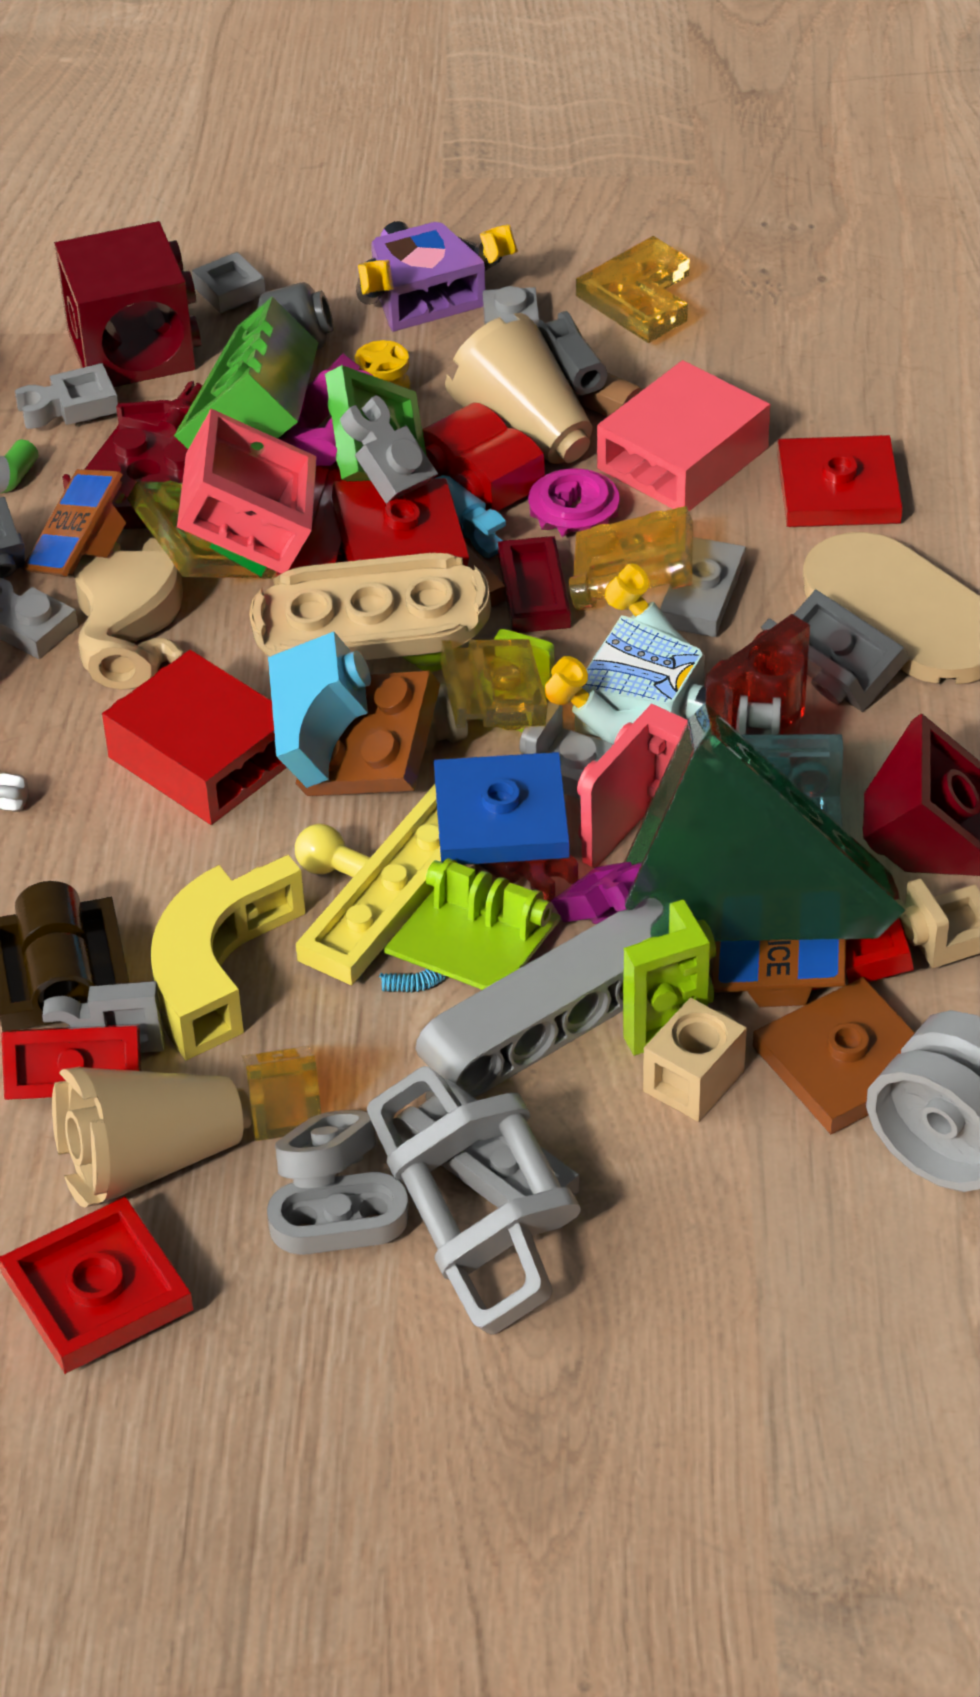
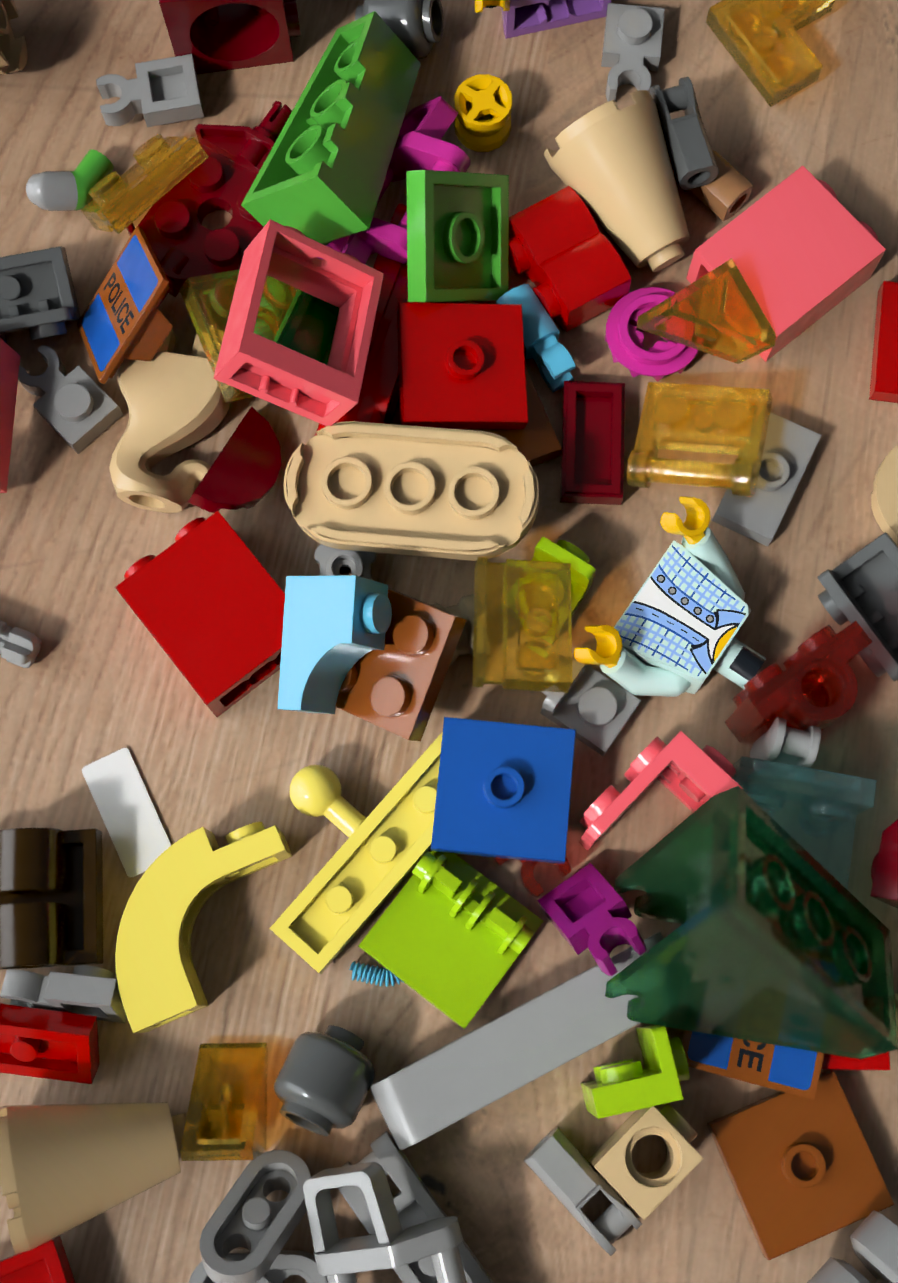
camera: 10 degrees right, 30 degrees up
light grey plate [340,395,438,504] -> none
none -> clear yellow plate [81,134,208,234]
none -> white sticker [82,748,171,878]
none -> dark red tile [187,406,282,513]
none -> dark grey head [274,1025,375,1136]
none -> light grey bar [524,1127,642,1256]
none -> clear yellow slope [637,258,776,364]

